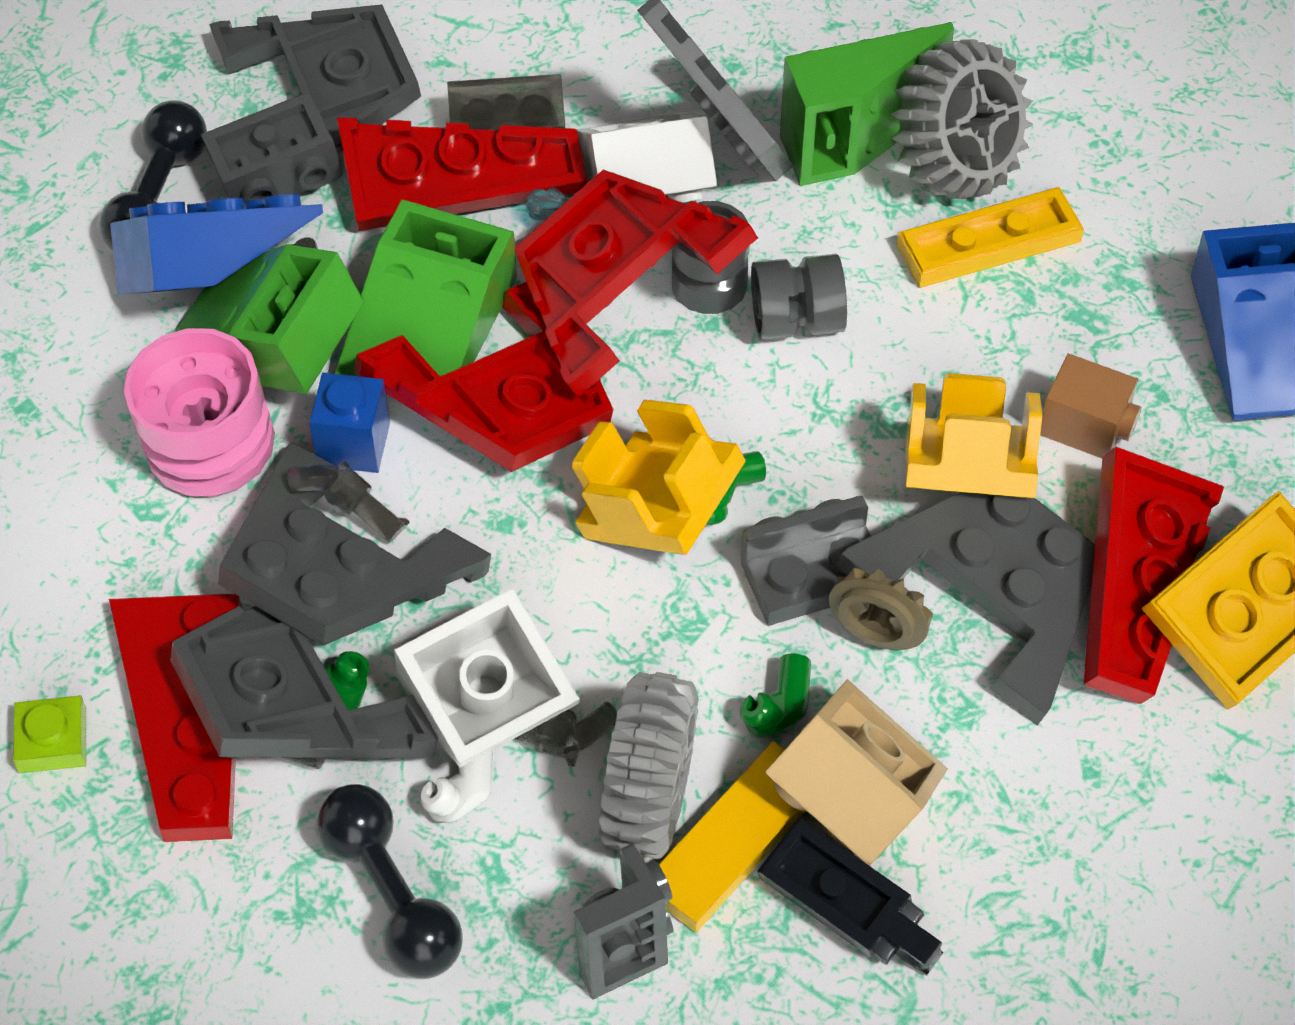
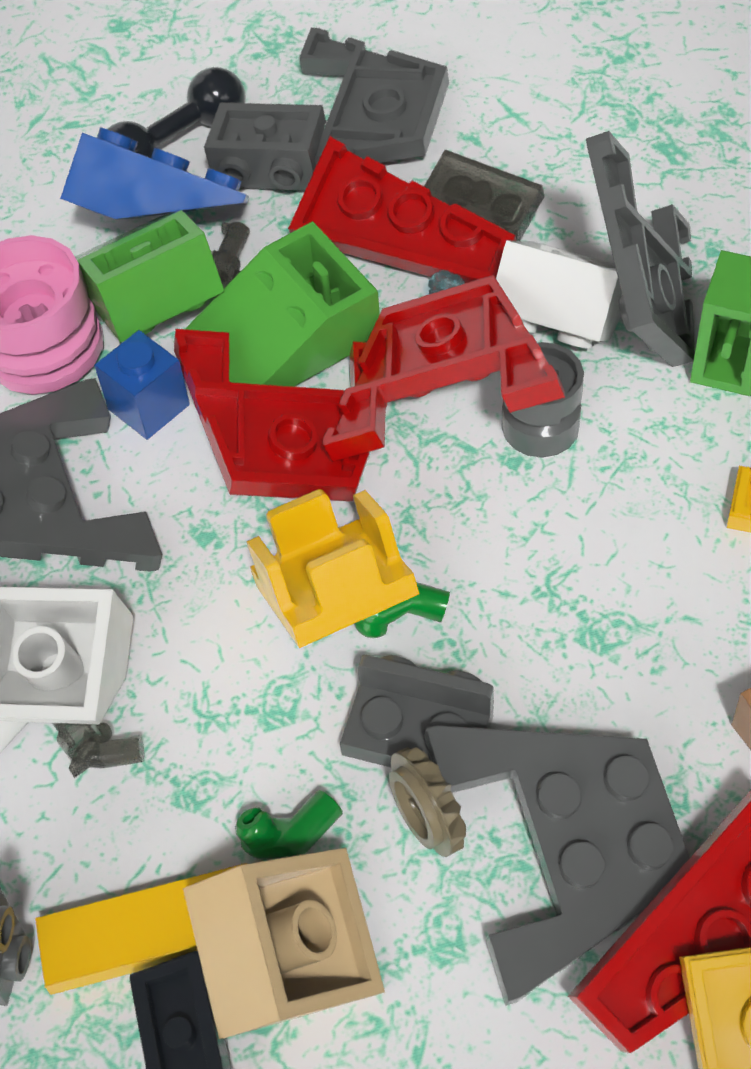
camera: 40 degrees right, 0 degrees up
clear smoke piece [287,461,410,543] -> none
light grey gear [598,672,699,859] -> none
dark grey wheel [751,254,847,340] -> none
yellow panel [906,373,1042,498] -> none

